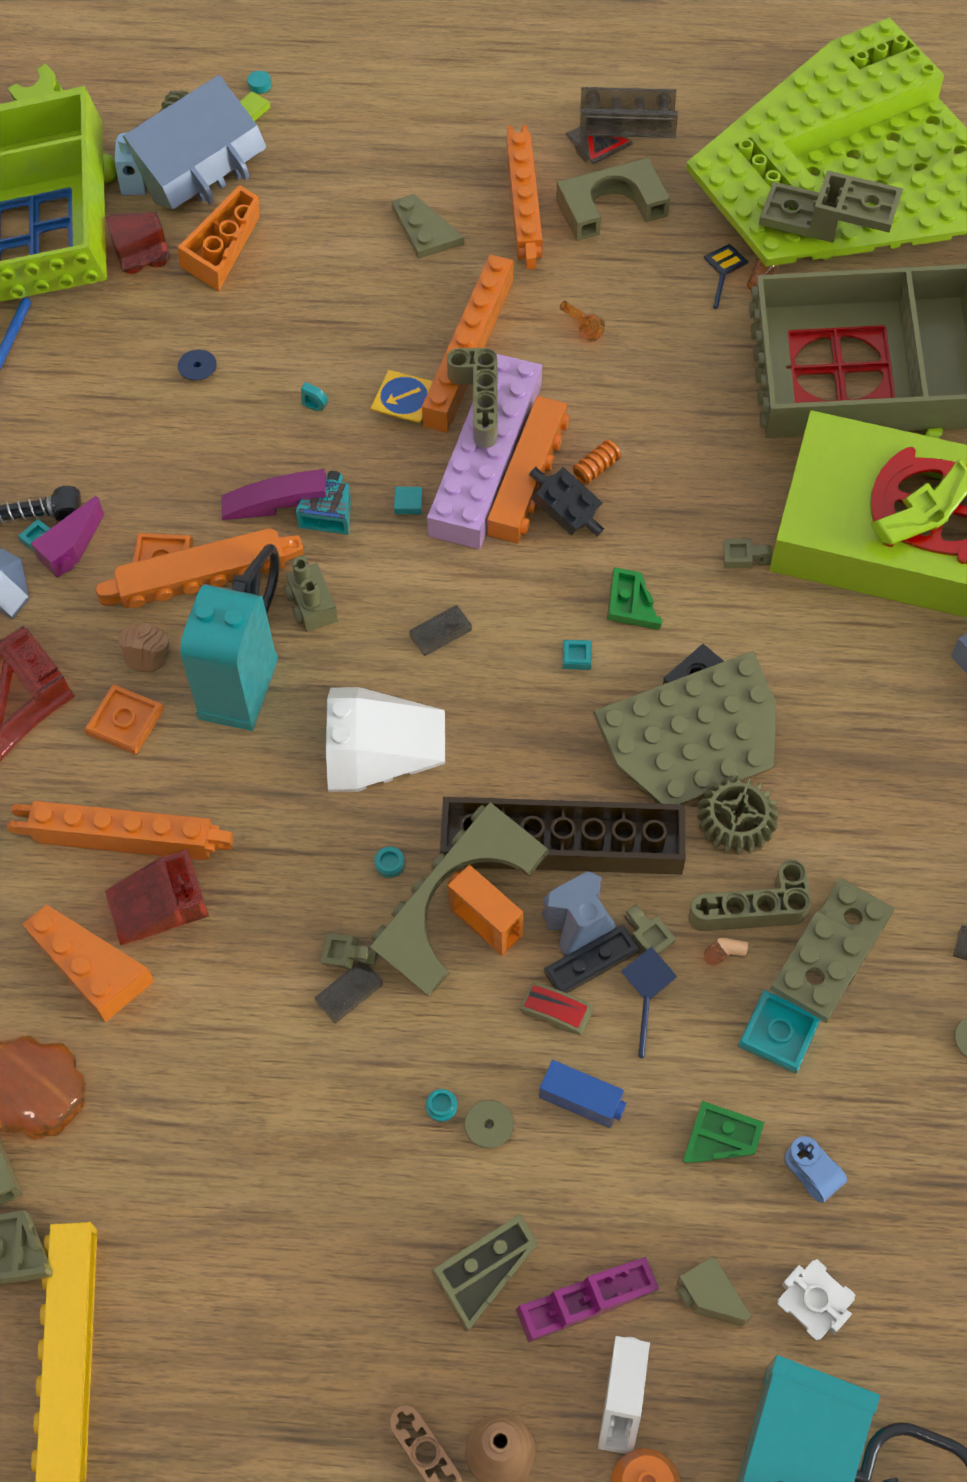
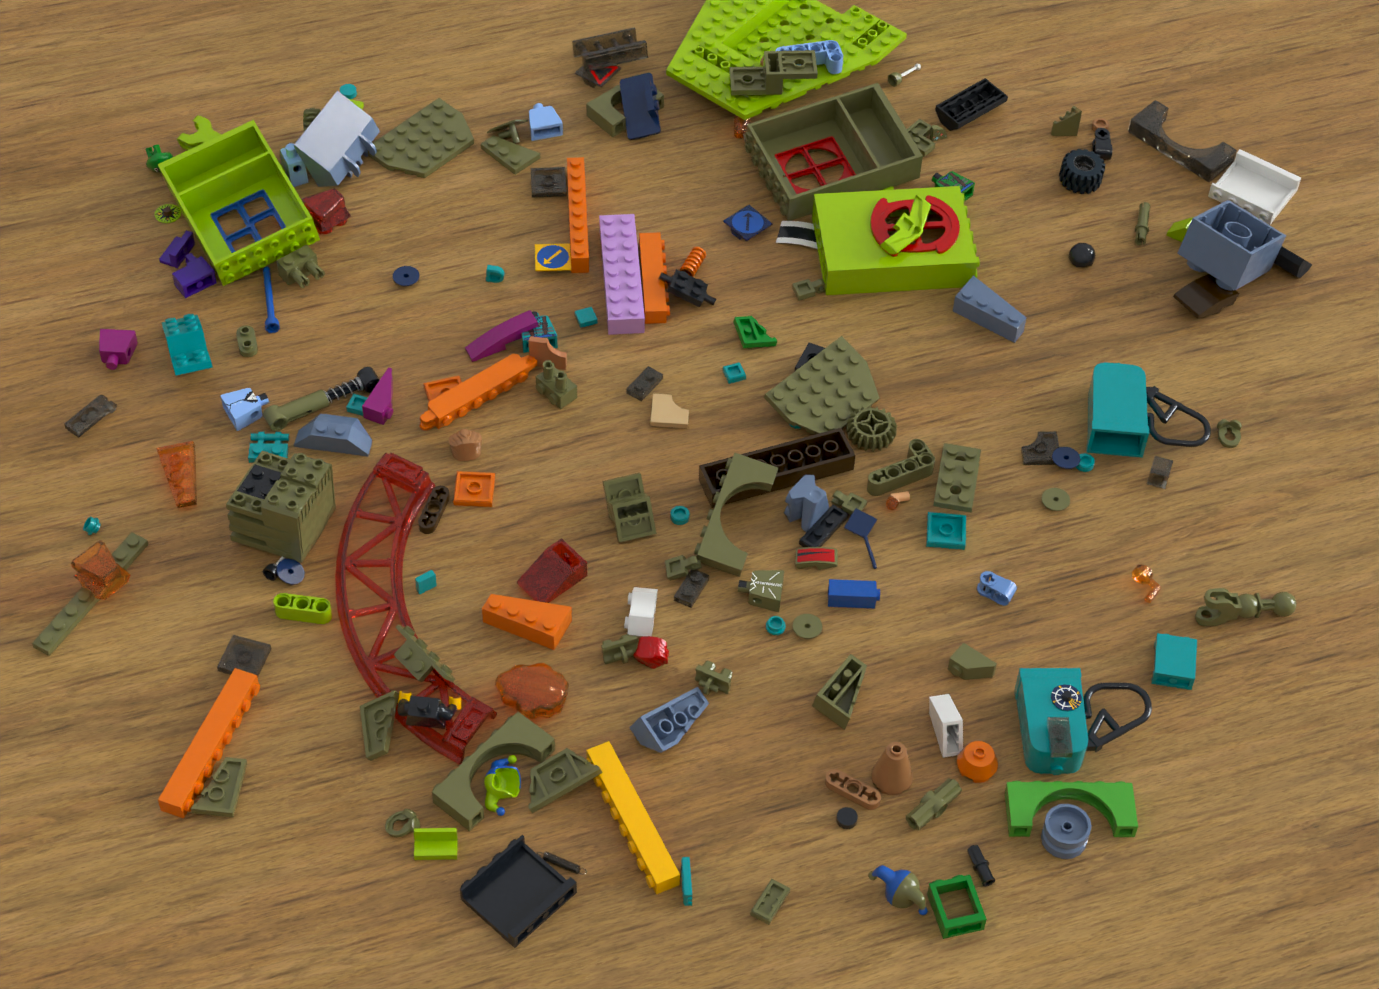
camera: 25 degrees left, 10 degrees down
orange hinge [7,801,234,860] -> none
orange wedge [177,185,260,291] -> none
teal piece [180,544,280,731] -> none
white wedge [326,687,445,792] -> none
olive beam [447,348,498,448] -> none
orange window [448,864,524,956] -> none
orange hinge [506,125,543,269] -> none
magenta slope [516,1257,659,1343] -> none
clear orange plate [560,301,605,342] -> none
green wing [683,1101,765,1164] -> none
piece [704,244,749,309] -> none
white piece [777,1259,856,1341] -> none
none -> olive brick [277,245,325,288]
none -> olive plate [367,98,474,178]
none -> dark brown beam [418,485,450,534]
none -> olive shield [487,120,528,144]
none -> light blue torso [529,103,563,141]
none -> nougat tile [529,336,567,370]
none -> clear smoke plate [531,167,567,198]
none -> olive hips [601,634,638,664]
none -> olive bracket [602,473,657,542]
none -> dark blue bracket [620,73,661,140]
none -> white brick [624,587,658,636]
none -> sand blue wedge [629,687,709,753]
none -> red hair [633,636,669,669]
none -> tan tile [650,394,689,428]
none -> olive hips [695,660,733,695]
none -> piece [723,205,773,241]
none -> olive torso [738,570,784,612]
none -> light blue beam [775,40,843,74]
none -> sticker [776,221,818,249]
none -> dark blue piece [1051,684,1082,711]

